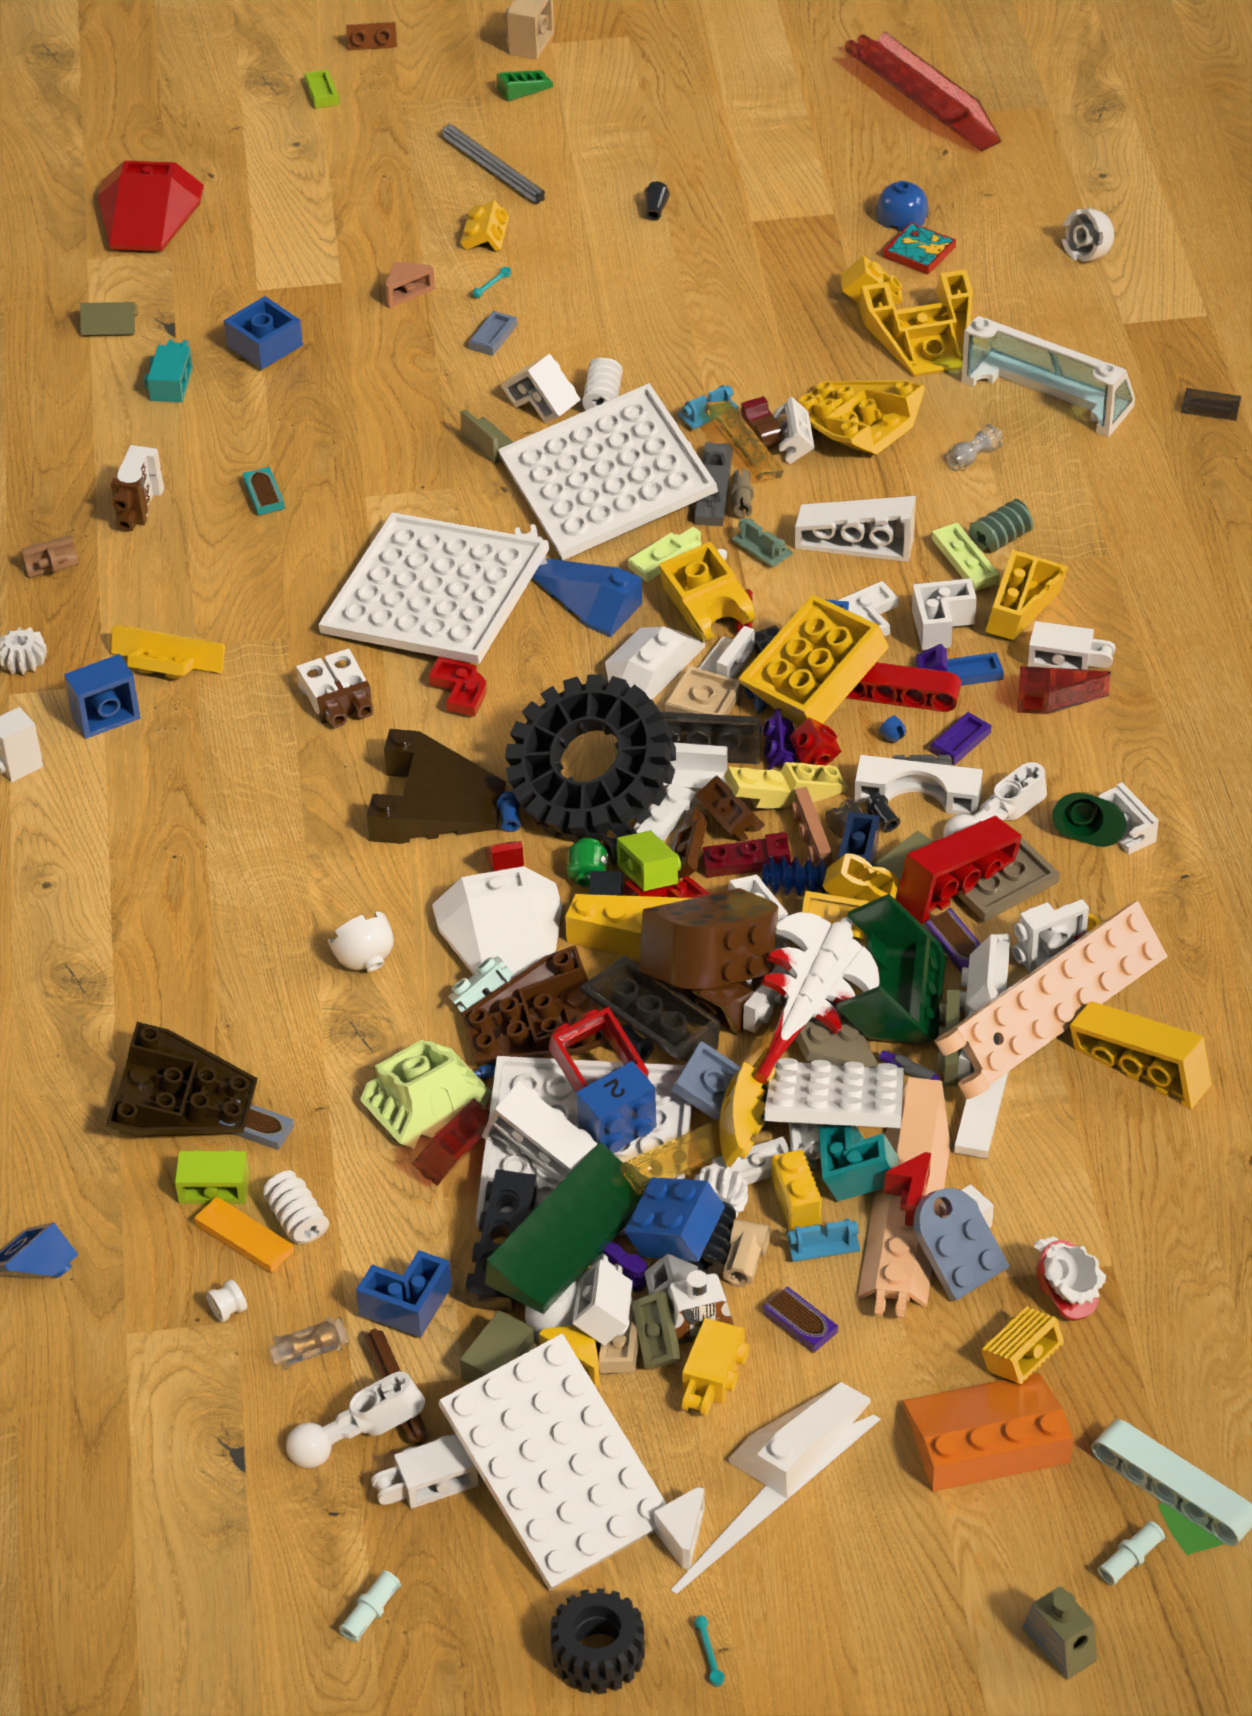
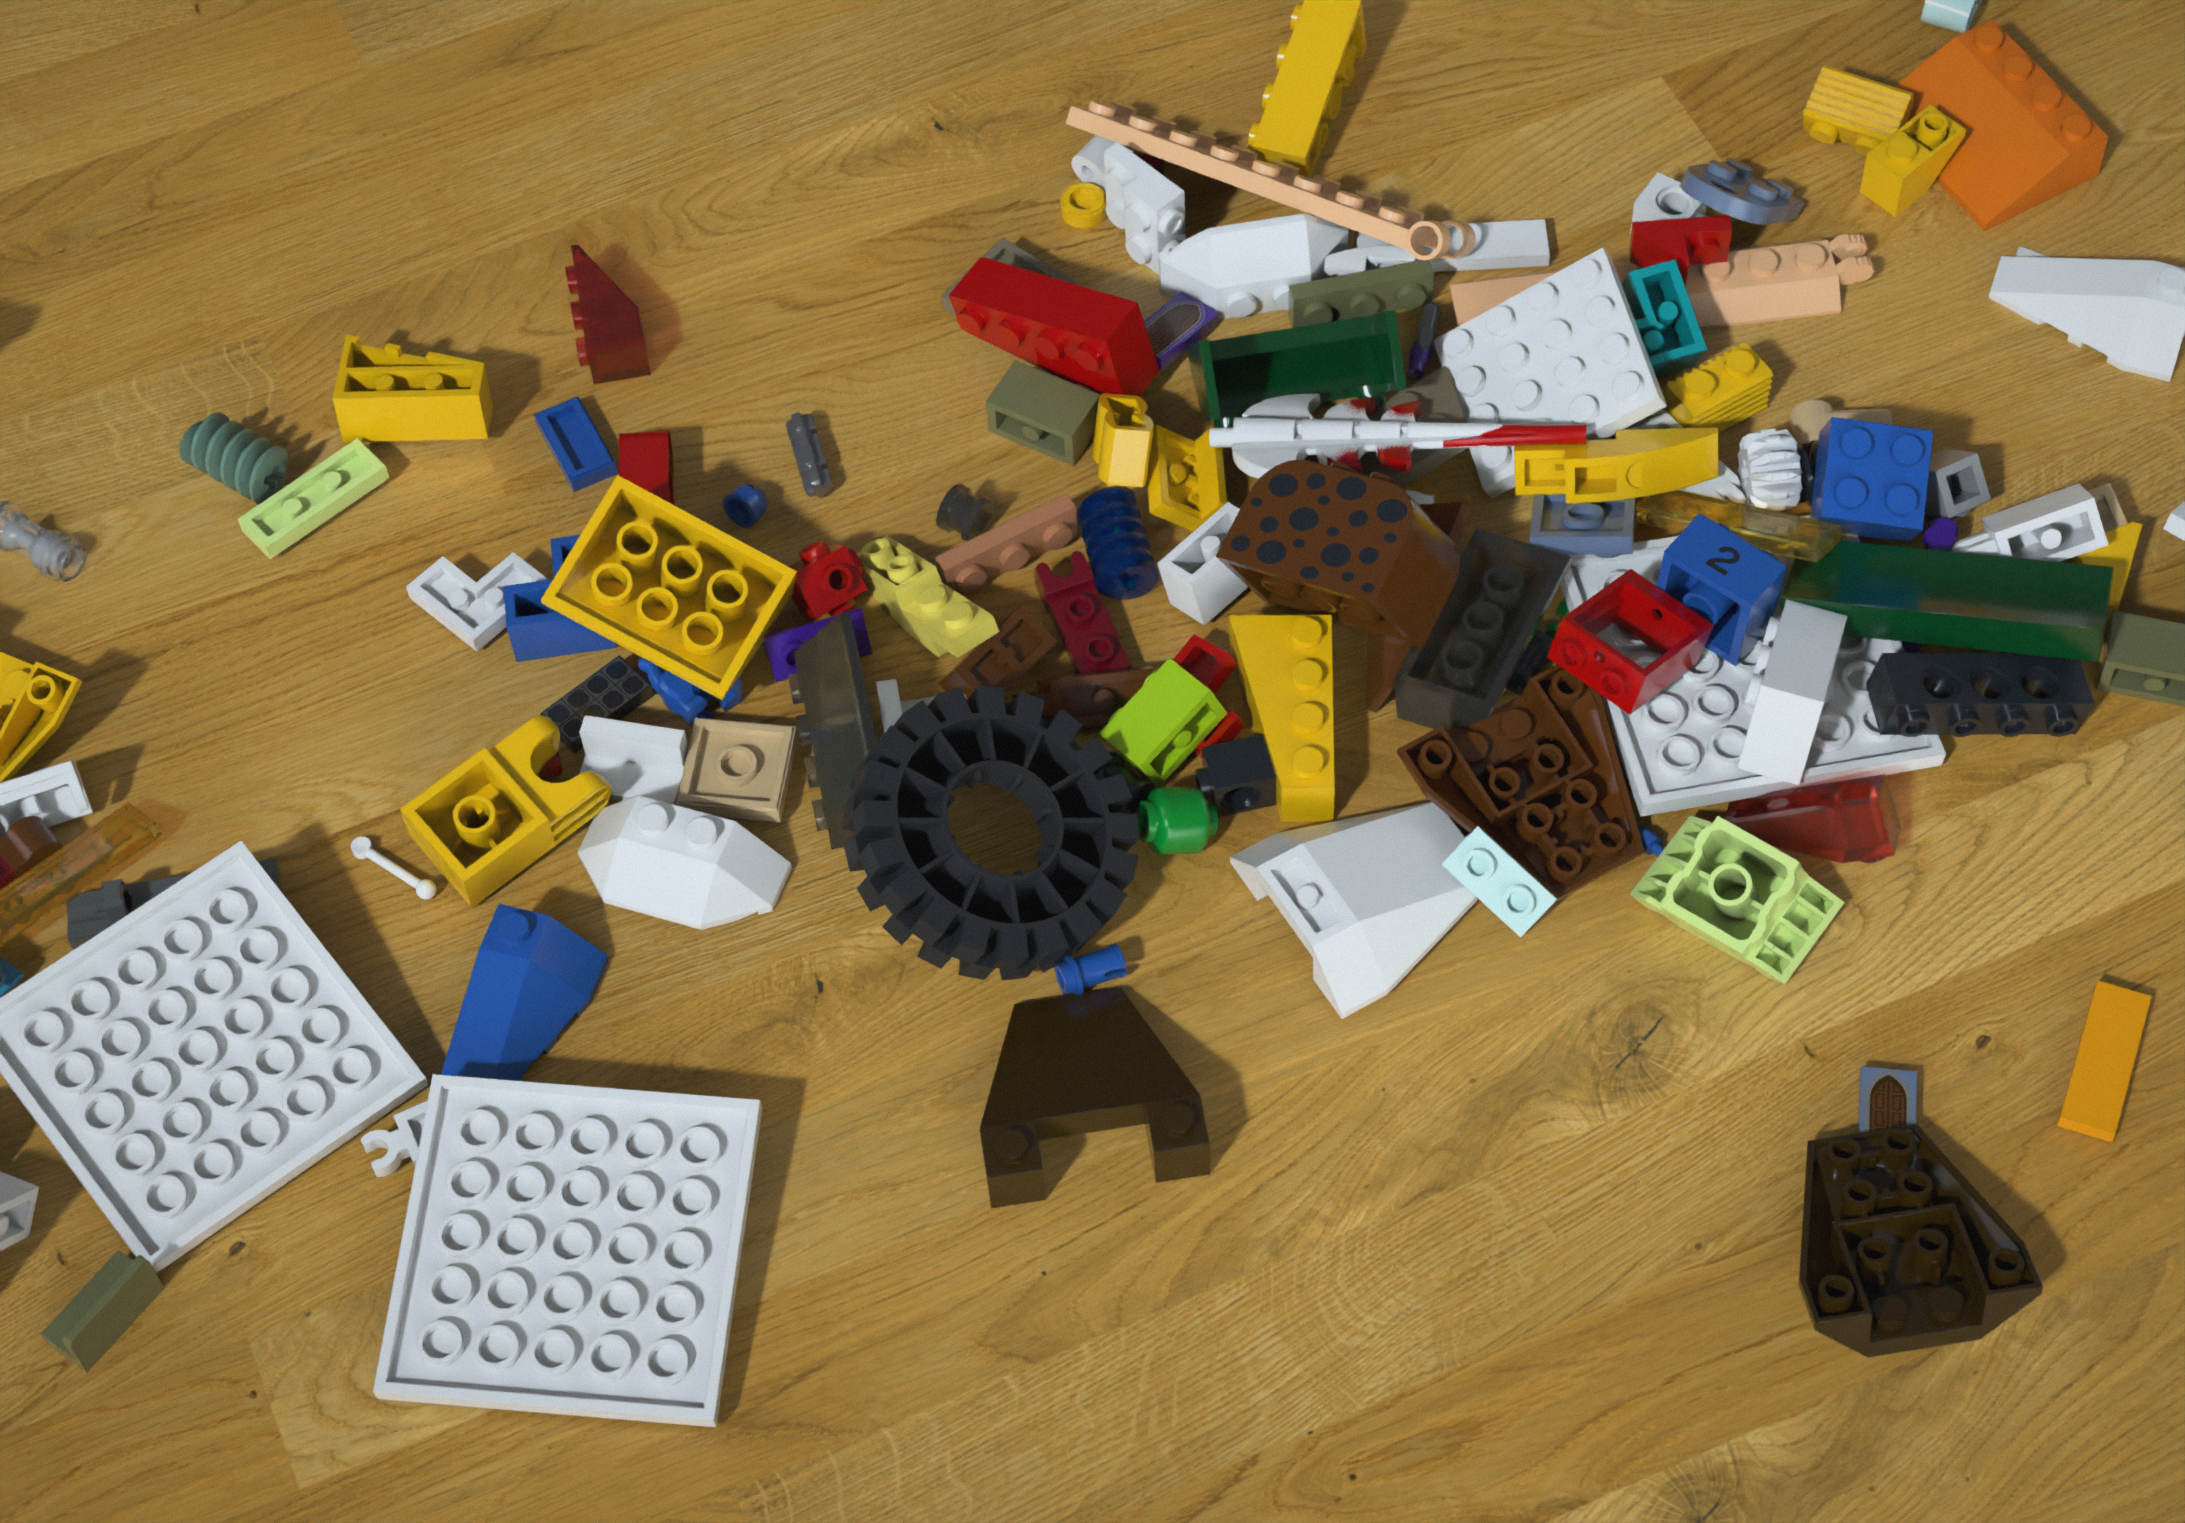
camera: 105 degrees left, 10 degrees up
lime brick [175,1150,250,1204] -> none
white piece [263,1170,329,1244] -> none
hips [296,648,373,728] -> none
white cylinder [328,912,394,972] -> none
blue brick [356,1250,452,1338] -> none
red plate [428,657,487,717] -> none
red slope [484,841,524,872] -> none
yellowish green hinge [628,527,702,582] -> none
olive plate [632,1291,681,1370] -> none
white torso [667,1270,734,1344] -> none
yellow brick [682,1318,749,1416] -> none
dark tan pin [731,468,754,517] -> none
sand green hinge [732,518,793,568] -> none
tile [763,1286,838,1353] -> none
dark azure hinge [786,1218,860,1262] -> none
white wedge [795,496,916,562] -> none
dark blue brick [838,812,880,867] -> none
white arch [855,755,983,816] -> none
black pin [865,793,900,832] -> none
white brick [912,579,976,650] -> none
dark purple tile [916,644,948,671] -> none
dark purple tile [930,712,992,765] -> none
white beam [943,762,1047,838] -> none
white brick [1028,621,1116,675] -> none
white hair [1034,1236,1106,1321] -> none
dark green piece [1052,792,1127,847] -> none
white hinge [1098,782,1159,855] -> none
none -> yellow slope [1859,104,1966,217]

